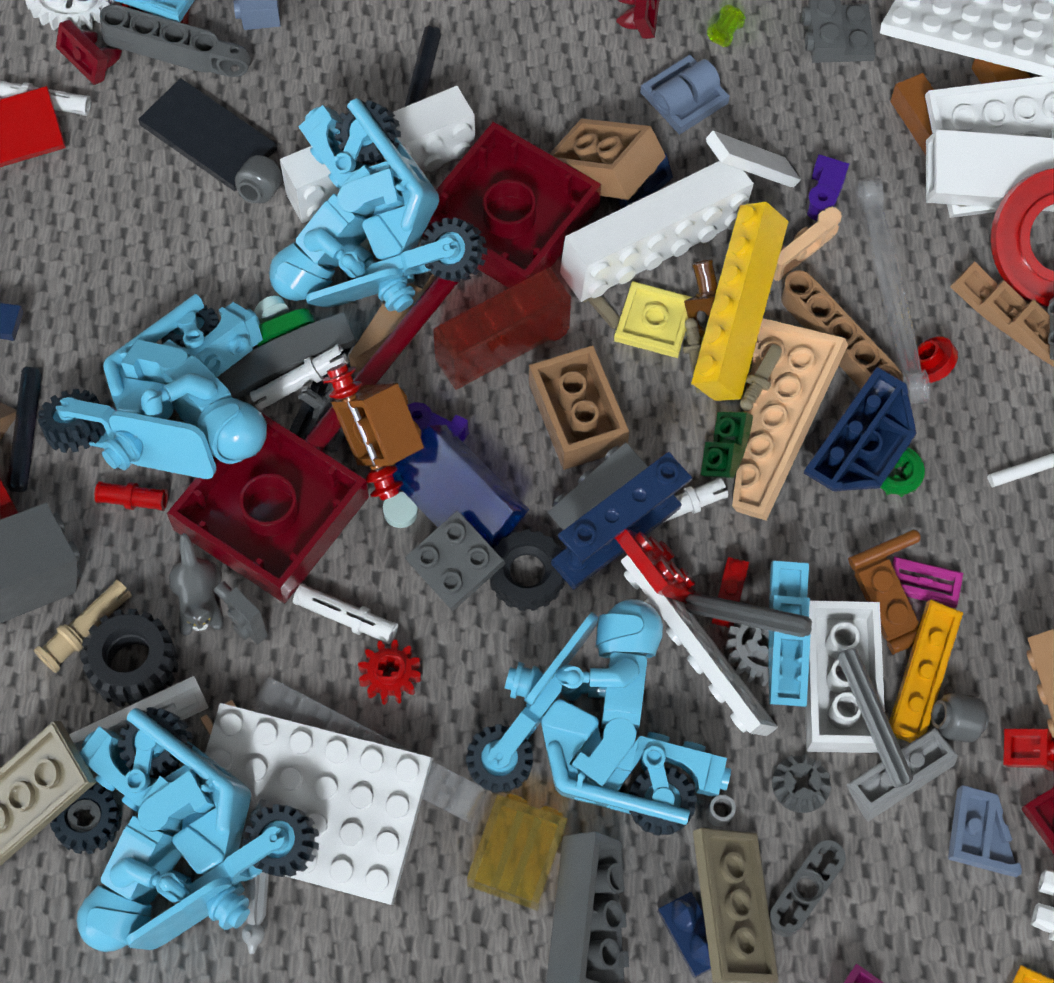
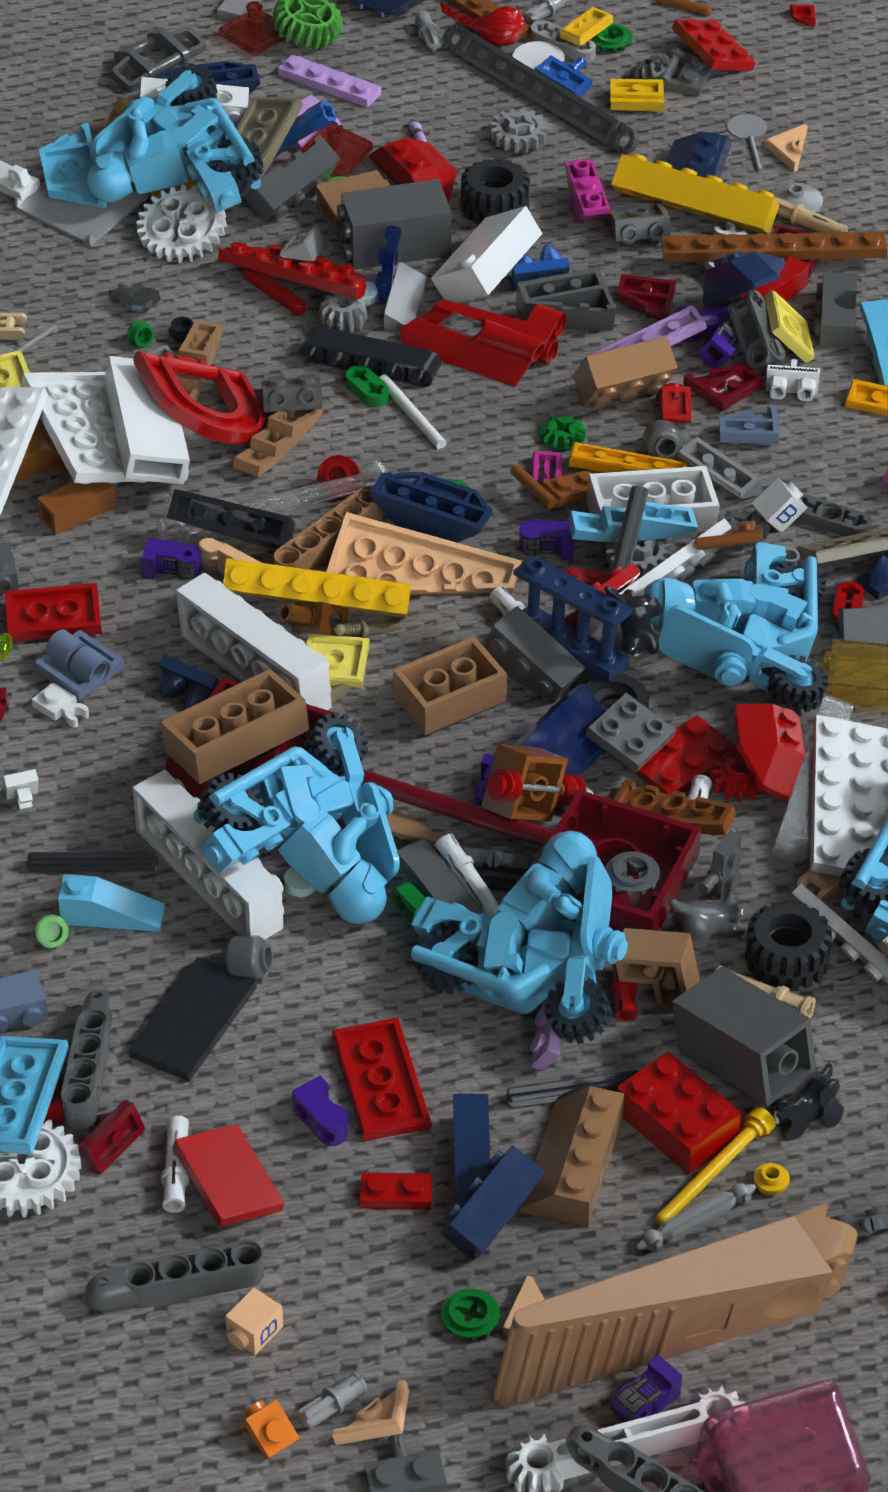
camera: 100 degrees left, 20 degrees down
light aqua tile [254,296,289,324] -> none
clear red brick [433,267,571,390] -> none
medium nougat brick [550,119,666,200] -> none
dark green slope [700,412,753,478] -> none
white tile [706,131,801,188] -> none
dark tan piece [740,344,782,411] -> none
dark grey axle [838,648,913,788] -> none
none -> white tile [4,769,39,810]
none -> red plate [5,583,102,642]
none -> white plate [32,682,89,728]
none -> bright green tile [33,914,69,948]
none -> medium azure slope [58,874,165,932]
none -> medium nougat brick [160,669,309,784]
none -> black slope [167,489,296,550]
none -> dark purple leg [292,1075,348,1146]
none -> red tile [331,1017,432,1142]
none -> dark purple leg [519,520,575,561]
none -> green gear [539,414,586,450]
none -> black animal [604,585,662,657]
none -> dark grey gear [606,852,660,897]
none -> dark orange wing [613,779,736,836]
none -> medium nougat brick [616,928,700,1008]
none -> red plate [626,715,738,794]
none -> dark orange plate [694,520,763,550]
none -> red wedge [732,704,805,802]
none -> white brick [752,478,807,532]
none -> red beam [832,582,864,629]

